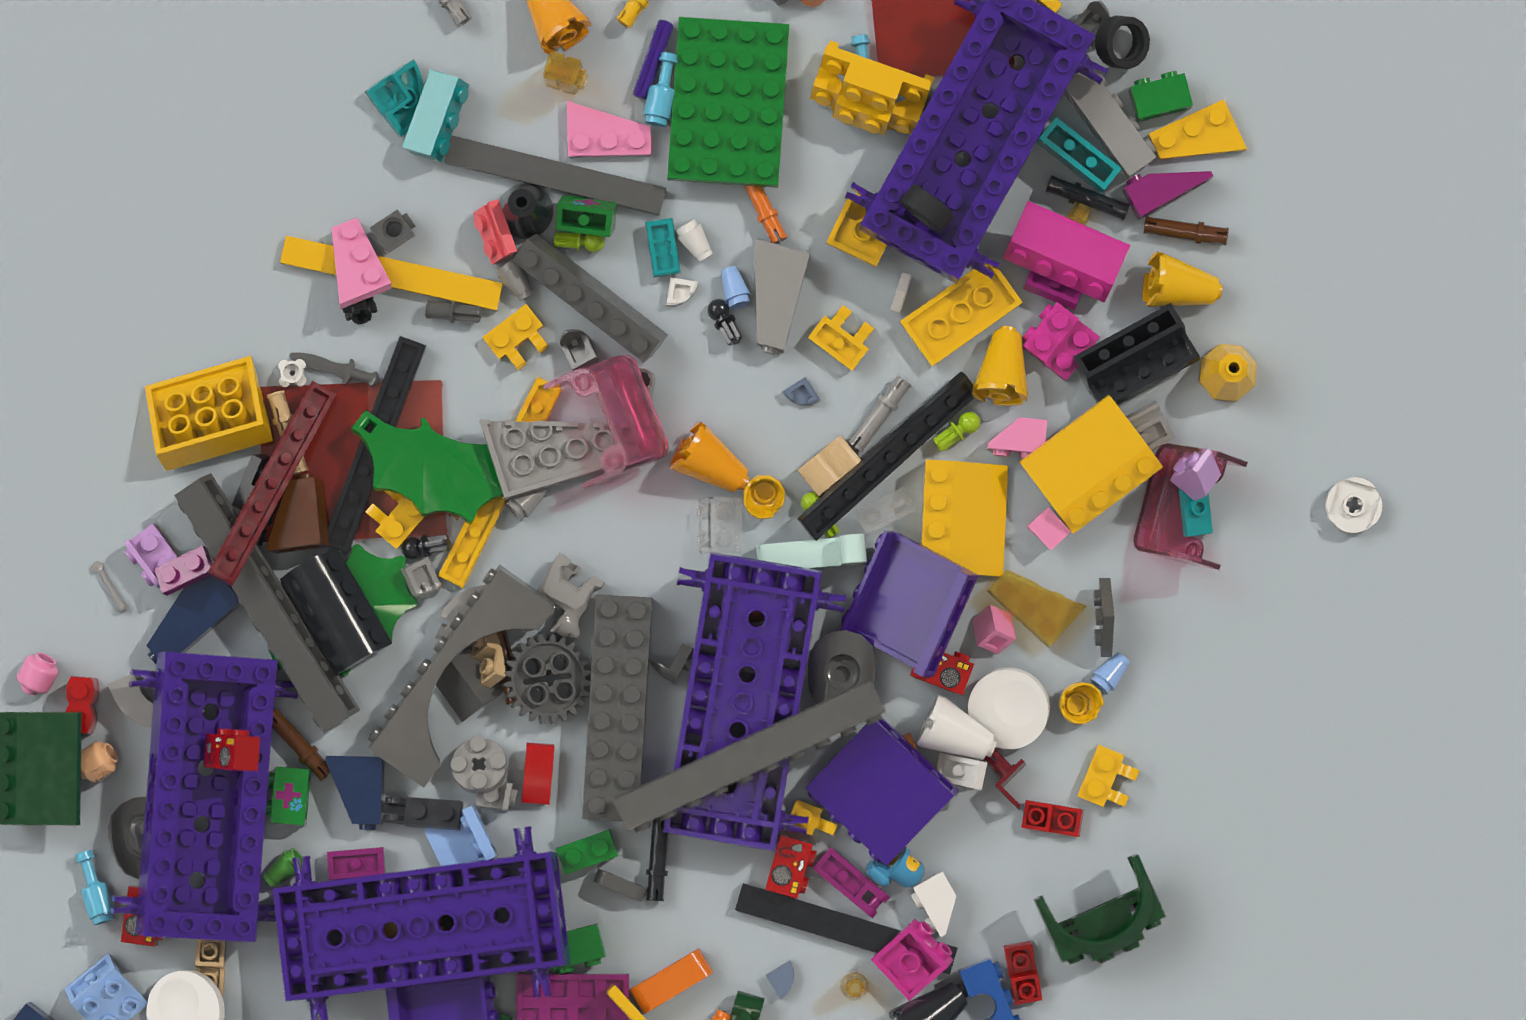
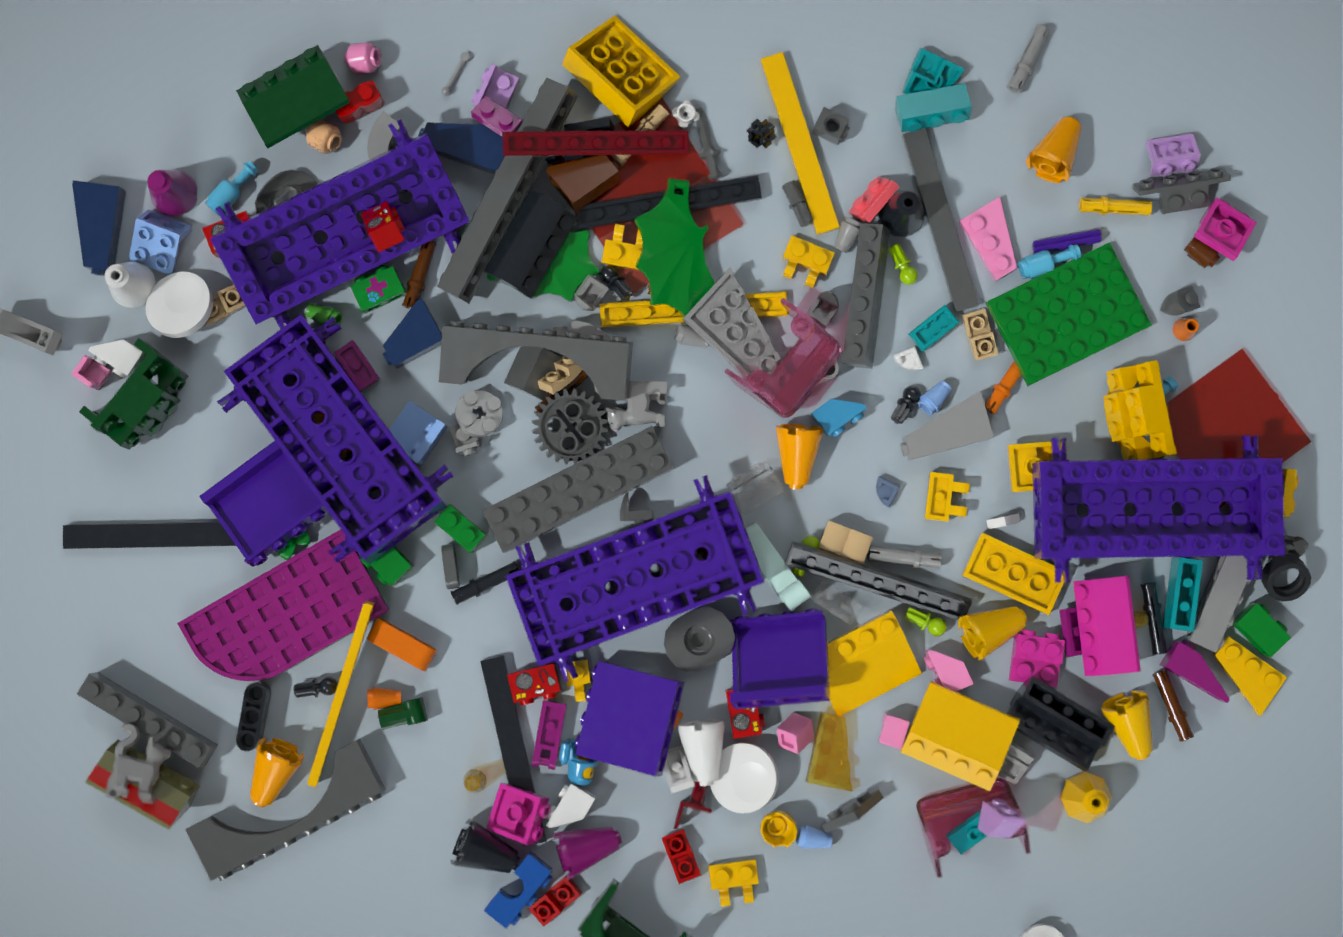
camera: 60 degrees right, 0 degrees up
bright pink wing [332,218,392,309] -> none
black hinge [382,797,463,831] -> none
red slope [521,742,555,805] -> none
clear yellow brick [543,51,588,95] -> none
green brick [555,195,618,237] -> none
dark grey brick [613,679,886,833] -> none
white cone [676,219,713,262] -> none
yellow hair [743,475,785,519] -> none
sand blue tile [766,960,794,999] -> none
black tyre [900,184,955,234] -> none
none -> magenta cone [147,170,197,216]
none -> magenta cone [553,827,622,880]
none -> dark azure slope [810,399,867,437]
none -> tan slope [961,308,998,361]

